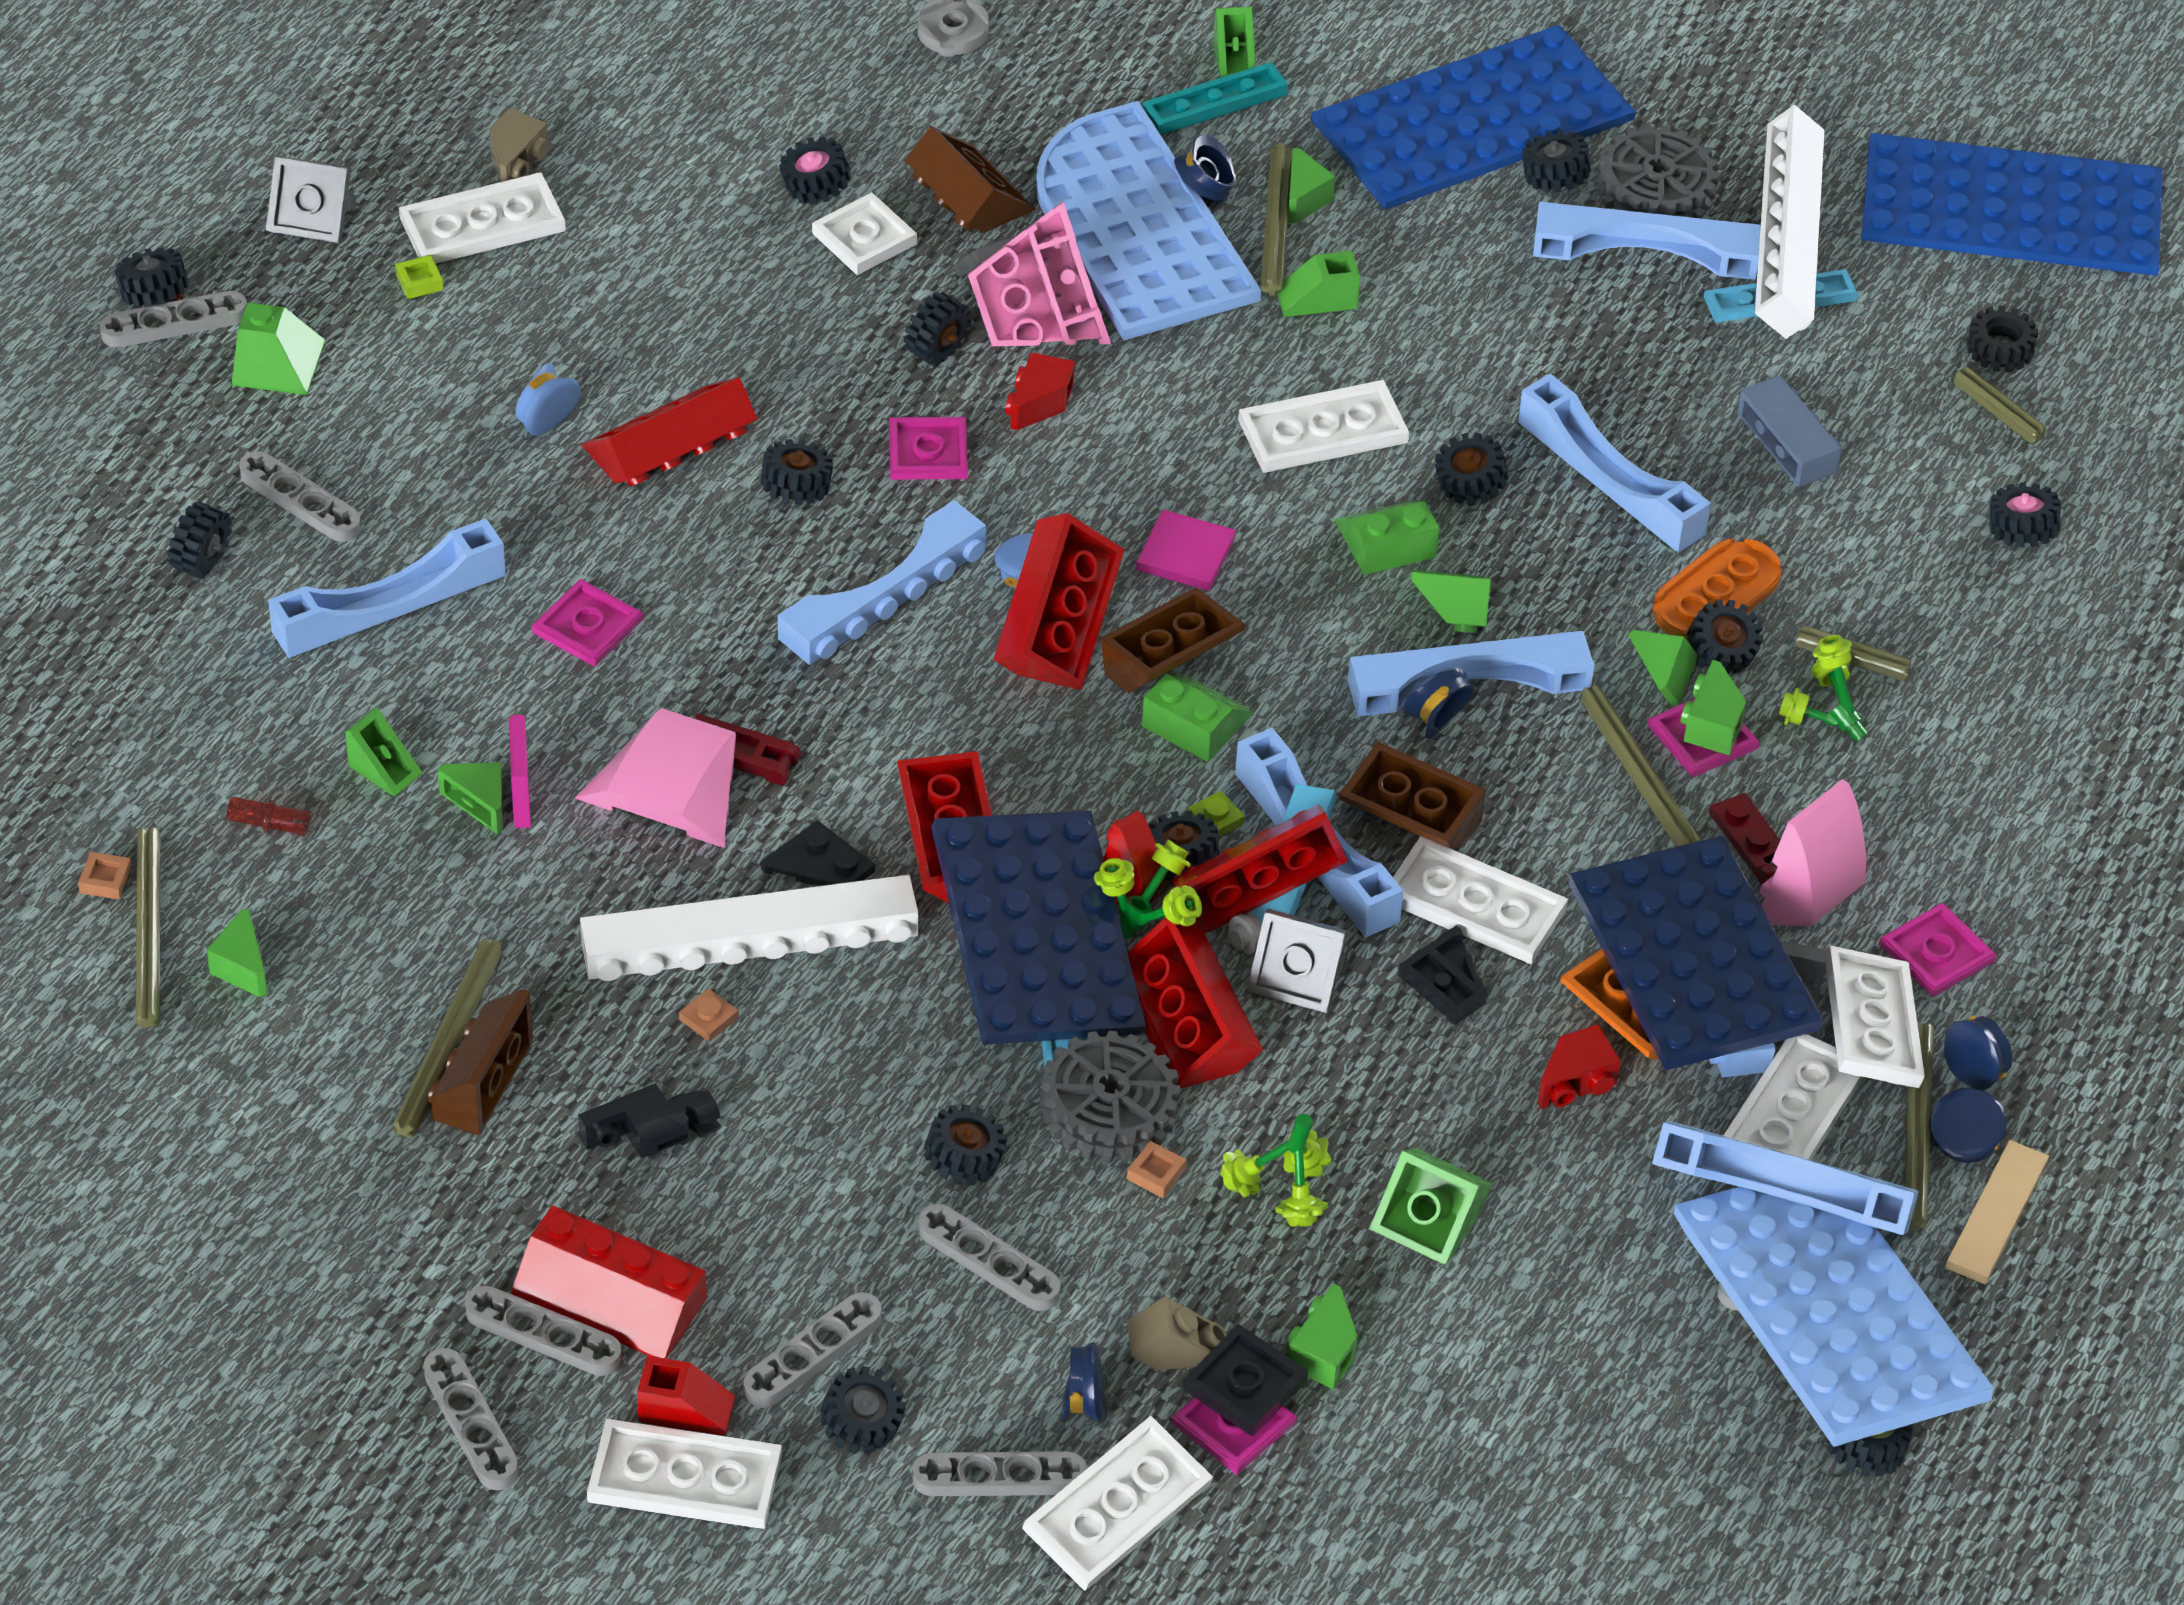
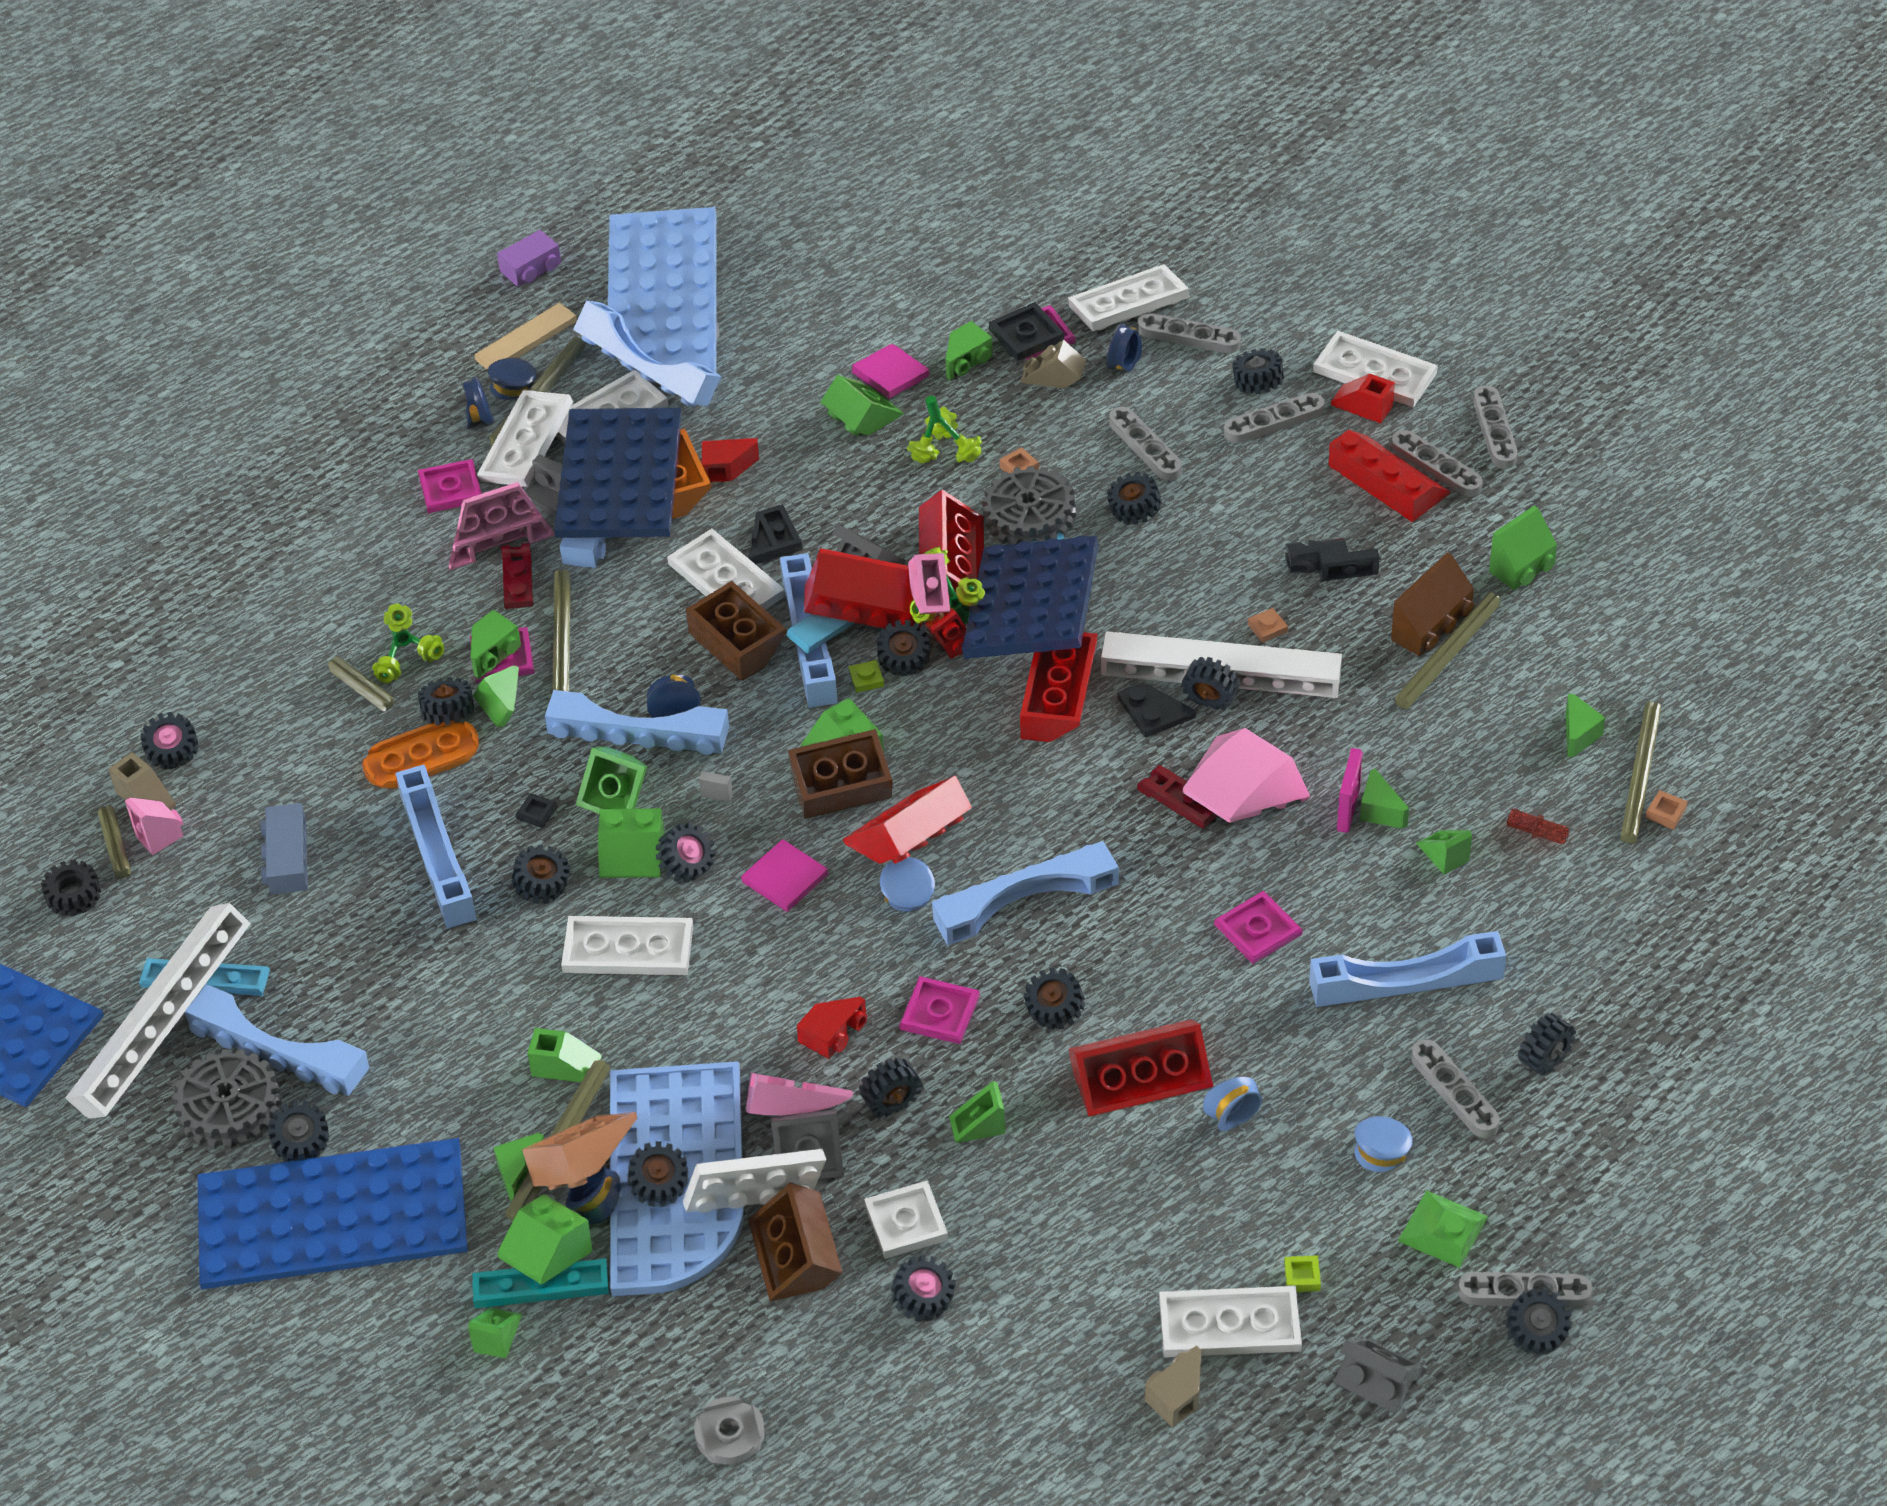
camera: 155 degrees left, 0 degrees up
none -> dark tan slope [108,752,176,810]
none -> bright pink slope [125,798,183,855]
none -> medium lavender brick [497,230,561,287]
none -> bright green slope [497,1194,592,1285]
none -> black tile [516,793,558,828]
none -> nougat slope [522,1112,637,1190]
none -> black wheel [628,1141,688,1207]
none -> black wheel [655,822,716,883]
none -> white plate [683,1149,826,1213]
none -> light grey tile [699,771,733,802]
none -> dark pink tile [852,343,929,399]
none -> bright pink slope [908,553,950,614]
none -> bright green slope [949,1081,1005,1143]
none -> black wheel [1181,657,1240,710]
none -> medium blue piece [1354,1116,1412,1172]
none -> bright green slope [1489,505,1557,590]

